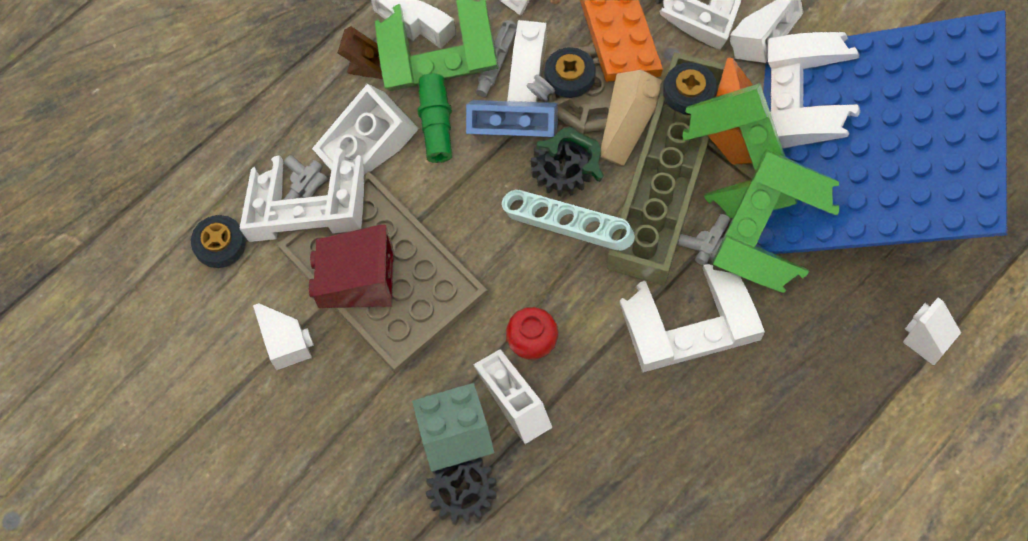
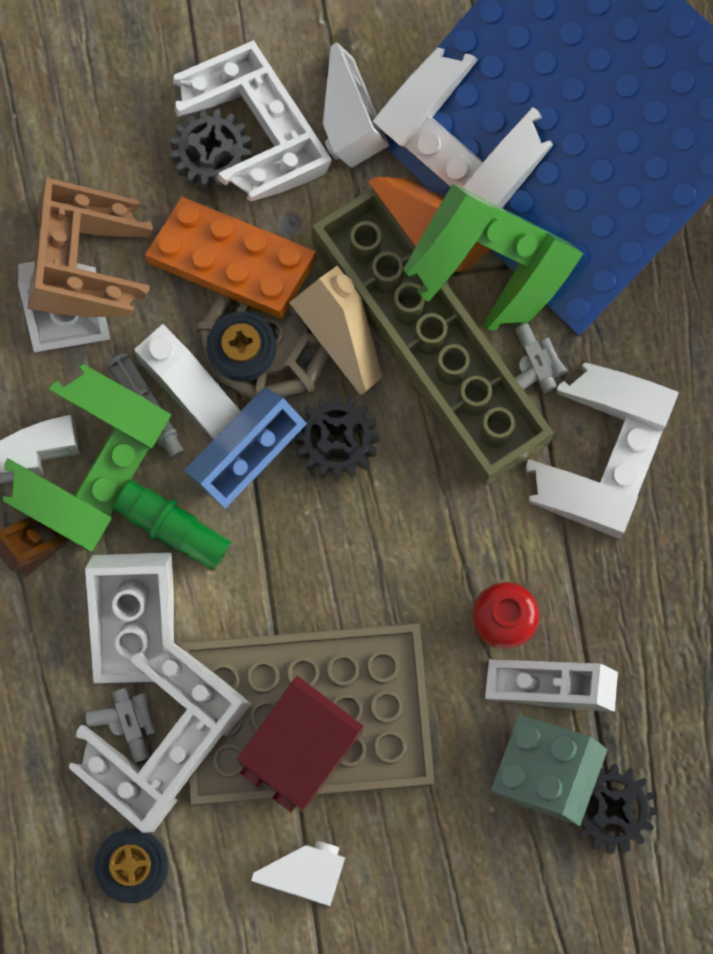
camera: 60 degrees left, 10 degrees up
light aqua beam [502,190,635,251] -> none
light grey bush [527,74,555,102] -> none
dark green helmet [536,127,603,182] -> none
black wheel [663,62,717,114] -> none
bright green wedge [713,149,839,293] -> none

